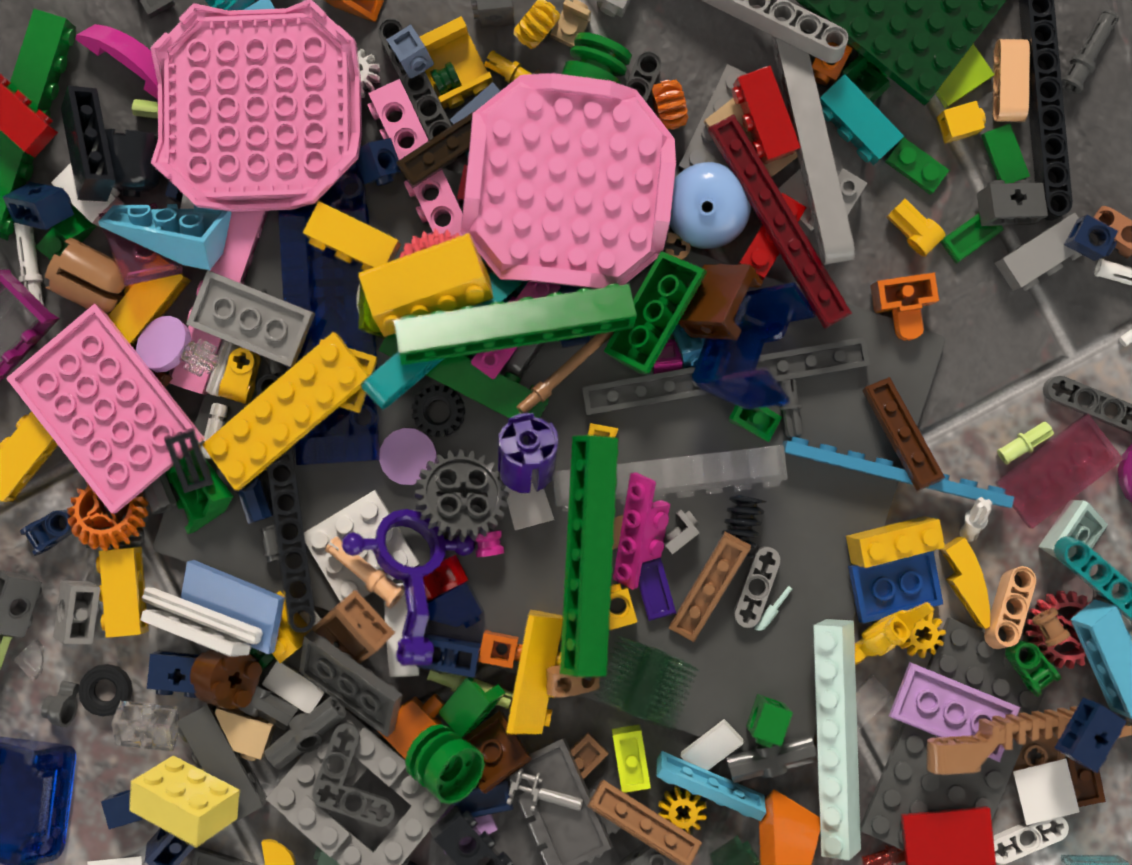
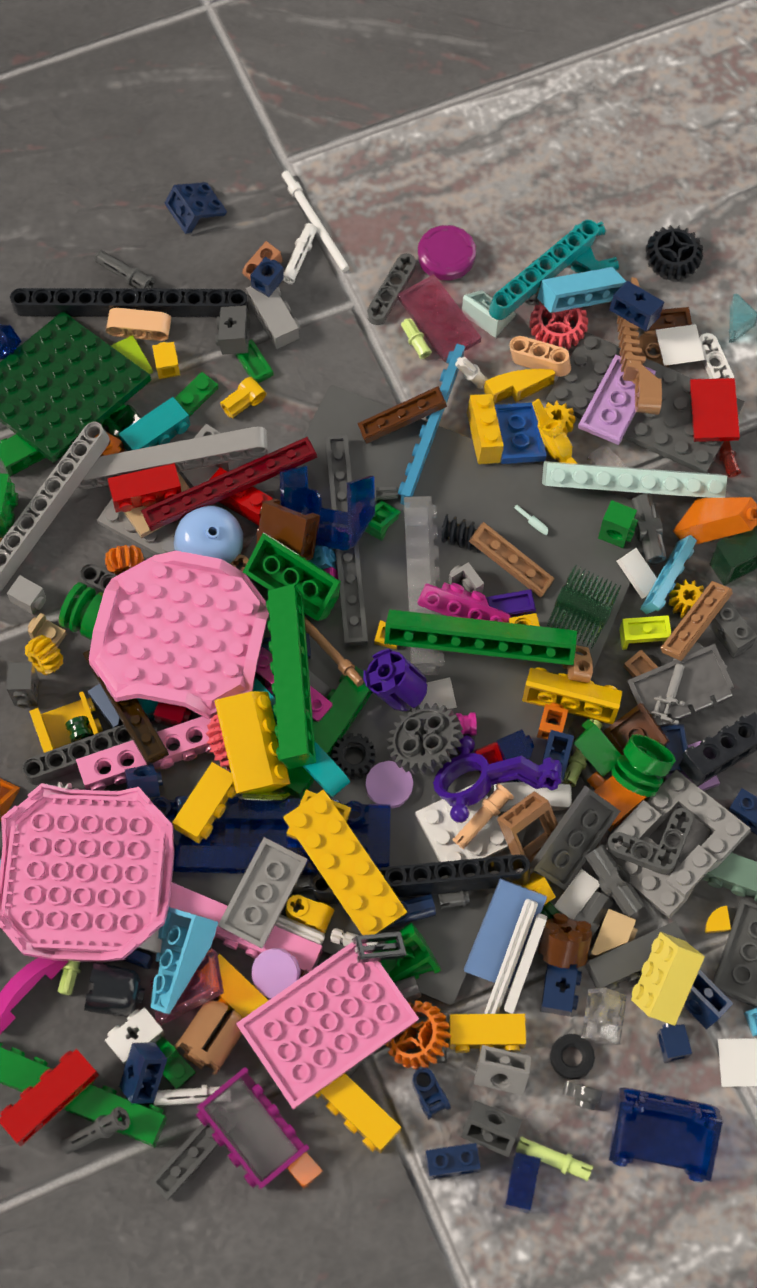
camera: 90 degrees left, 20 degrees down
black brick [61,86,115,202] -> none
clear gear [181,339,219,377] -> none
sand blue bracket [386,25,434,79] -> none
yellow pin [484,50,532,83] -> none
light grey beam [733,546,780,628] -> none
orange brick [870,272,939,341] -> none
green tile [981,124,1030,184] -> none
green piece [1005,640,1061,697] -> none
medium nougat bush [1032,608,1070,647] -> none

